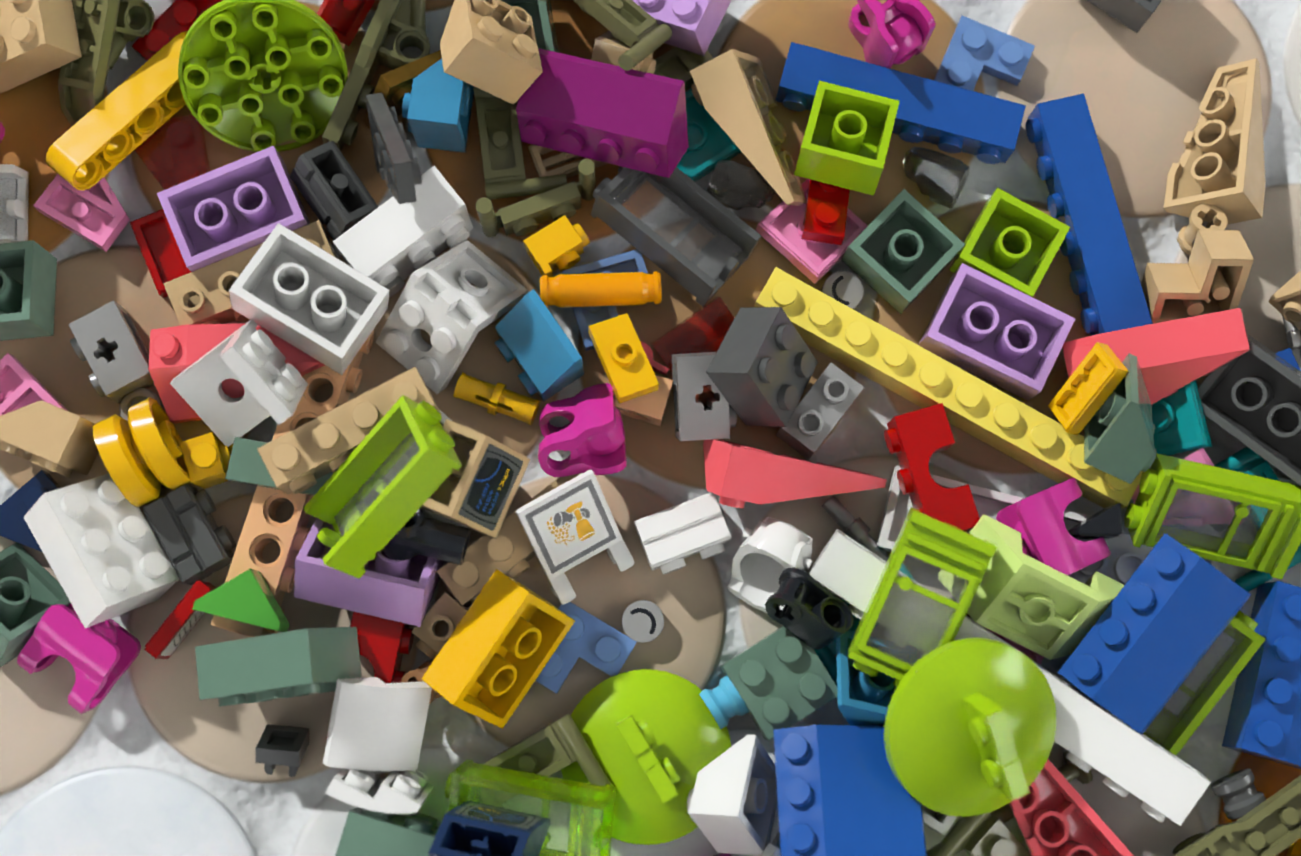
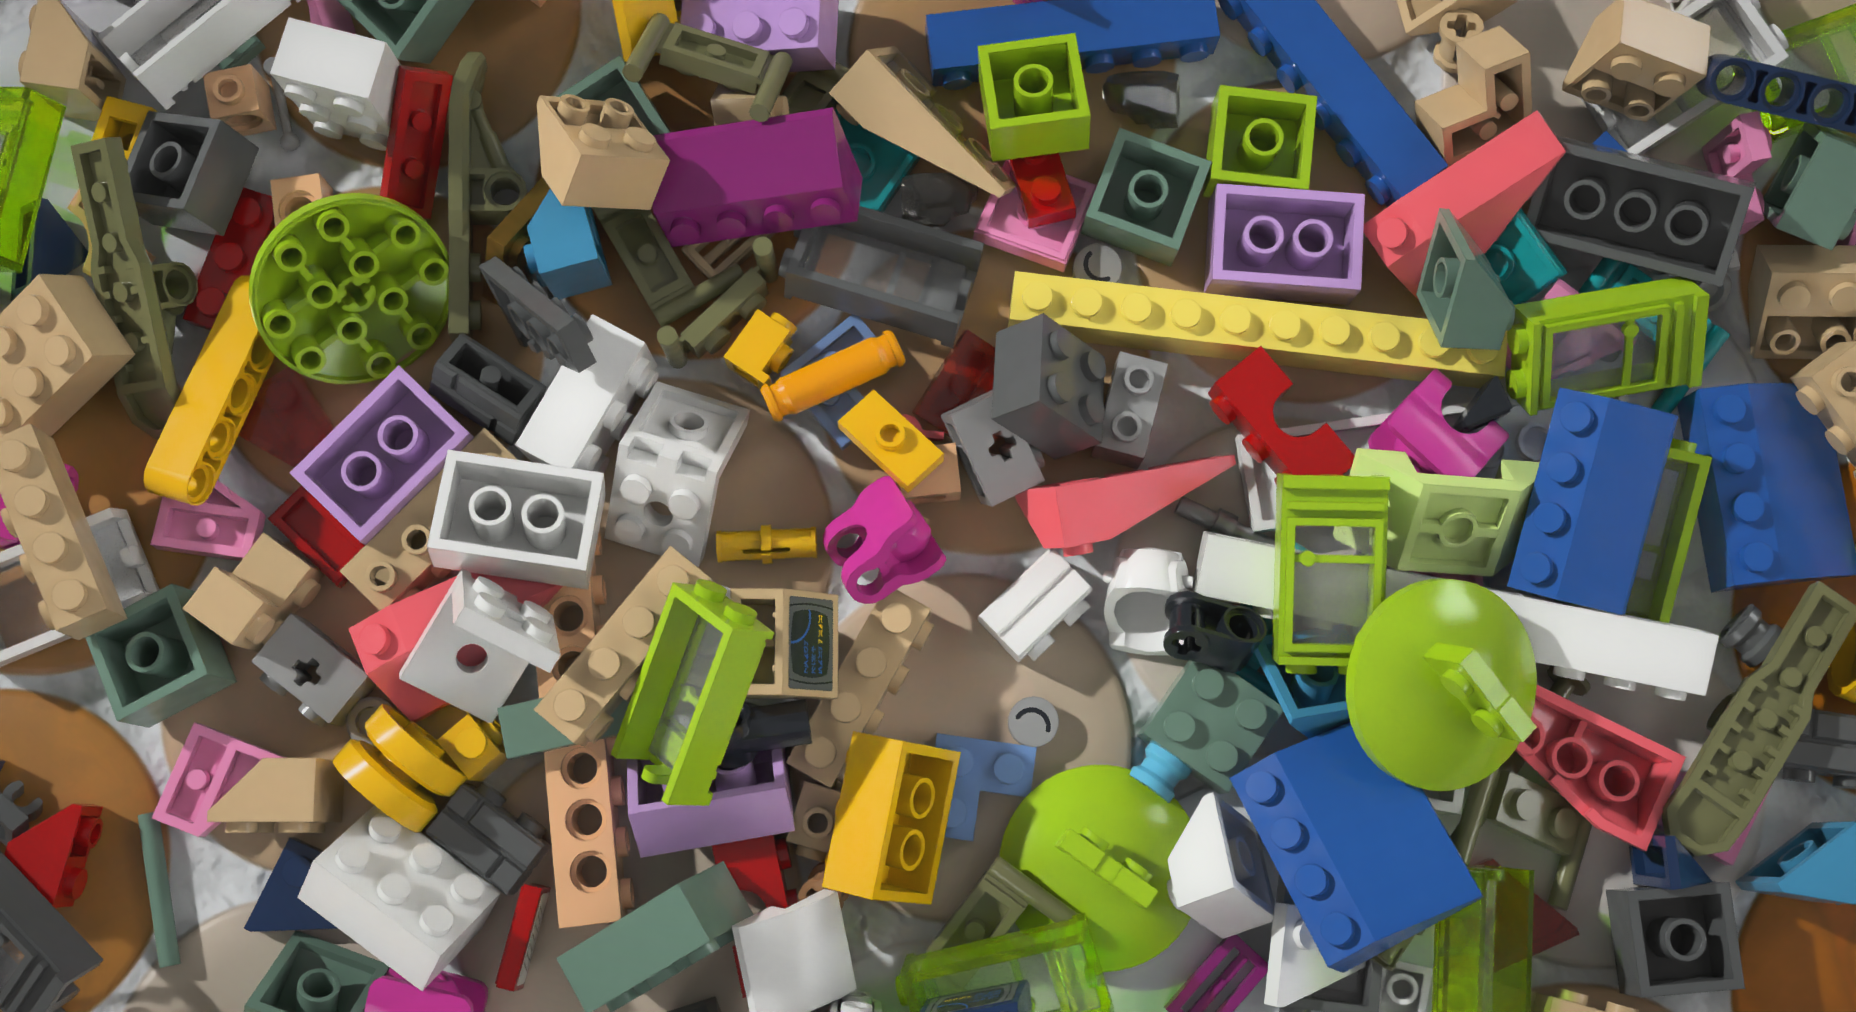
camera: 20 degrees left, 0 degrees up
bright green slope [192,569,289,632] -> none
dark azure slope [494,289,584,402] -> none
white flag [515,469,635,605] -> none
yellow plate [1048,342,1129,435] -> none
none -> tan brick [182,532,325,652]

